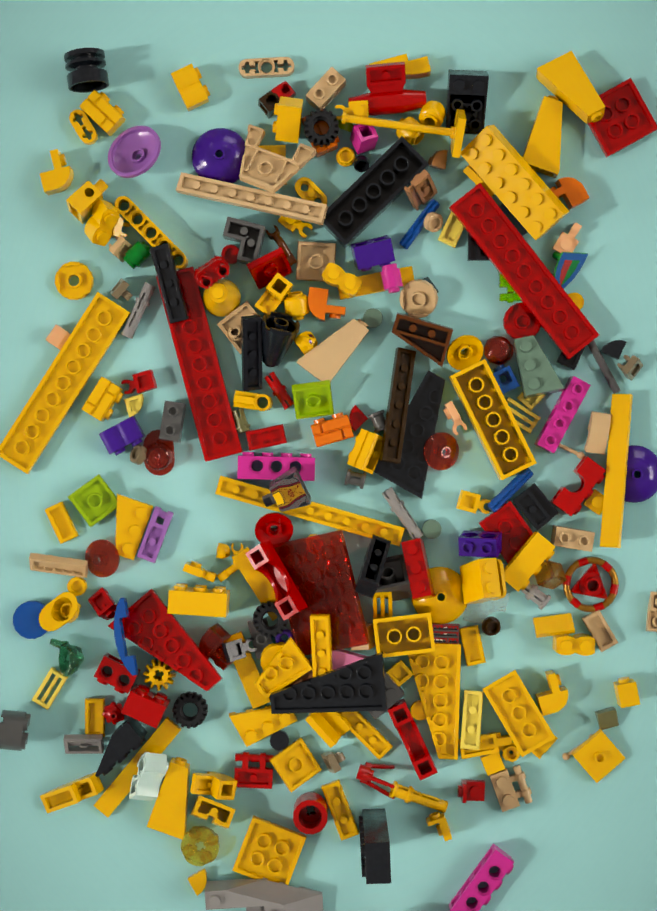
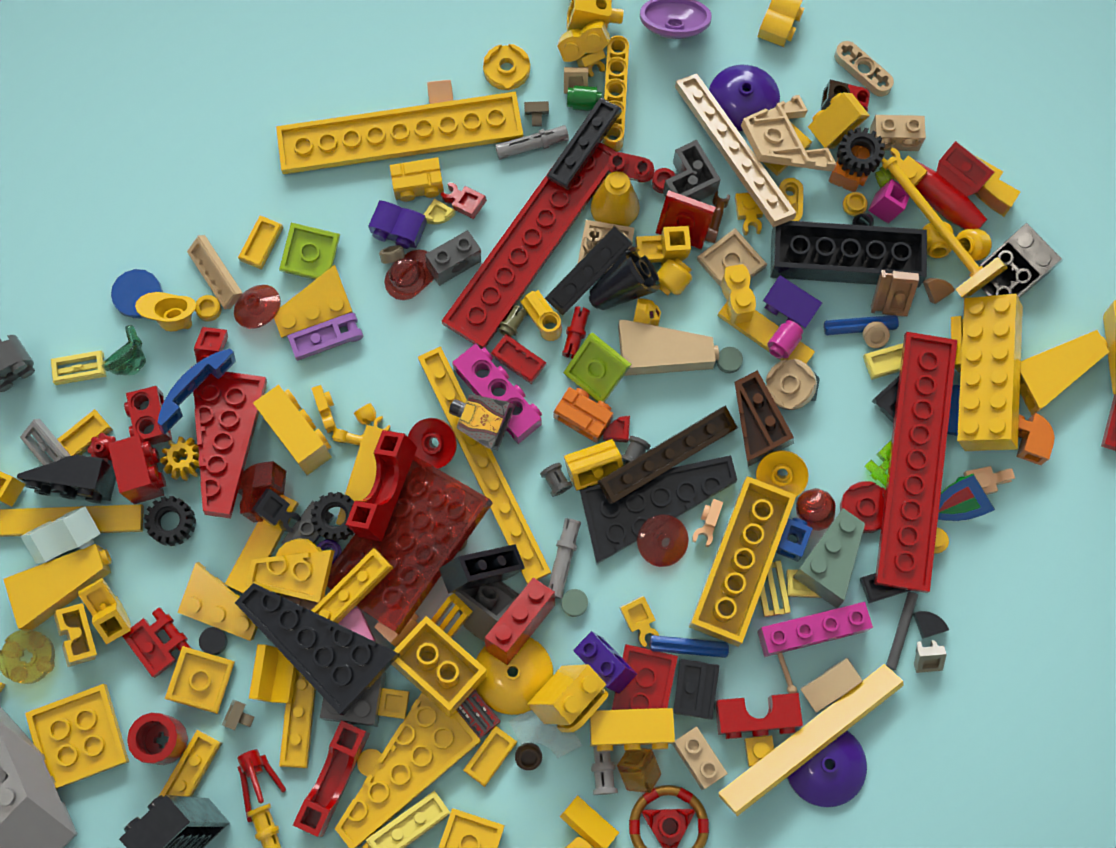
camera: 45 degrees right, 15 degrees down
orange brick [308,287,346,322] -> none

